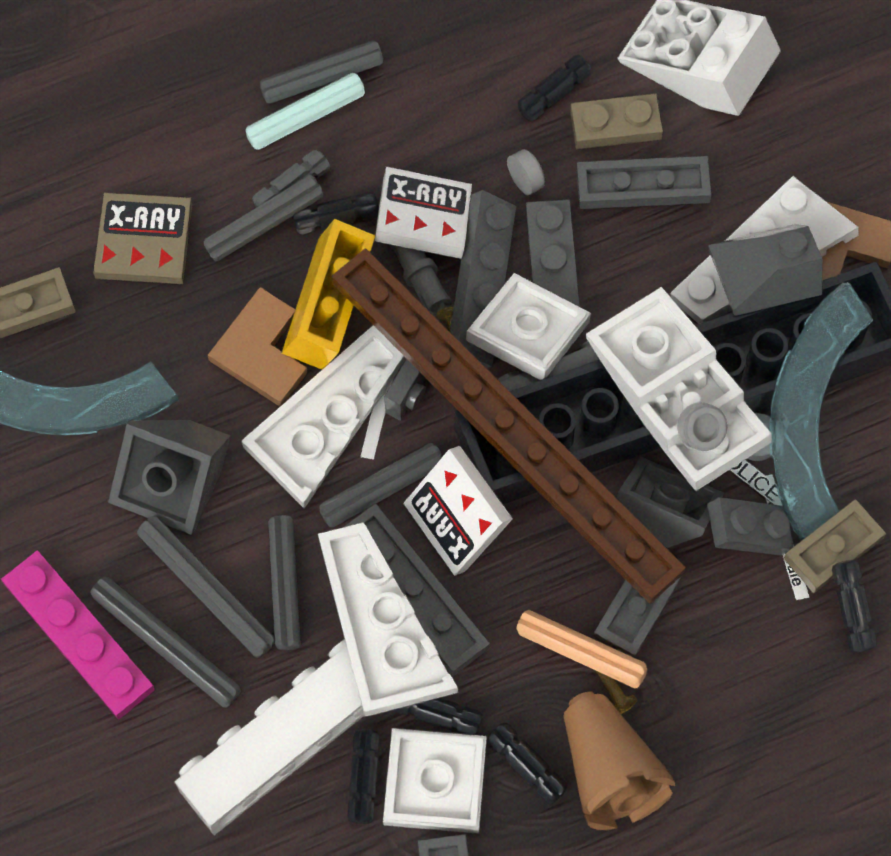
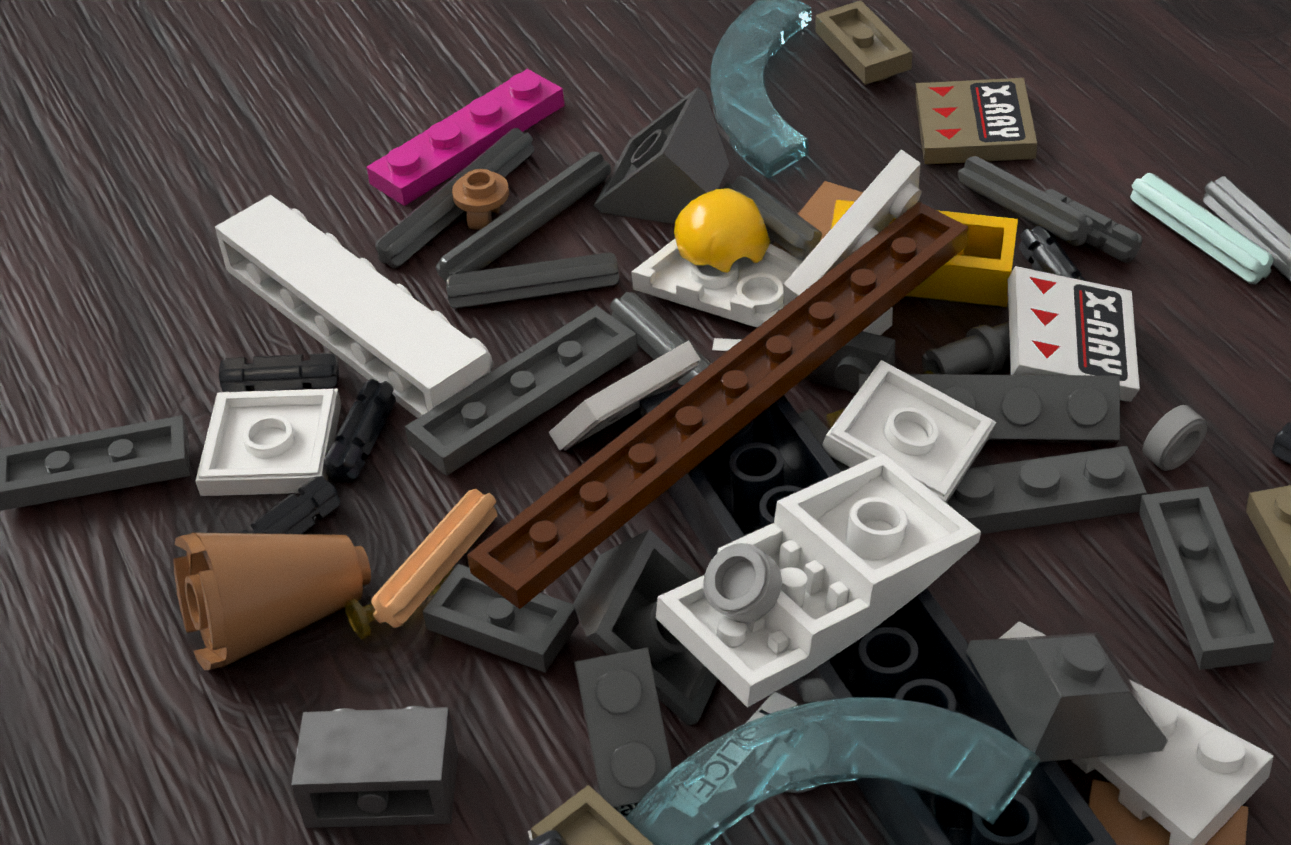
camera: 90 degrees right, 25 degrees down
white wing [318,522,458,717] -> none
none -> flat silver brick [291,706,458,828]
none -> medium nougat plate [452,169,509,230]
none -> yellow hair [674,188,770,273]
none -> dark grey axle [723,176,822,262]
none -> white plate [783,150,922,306]

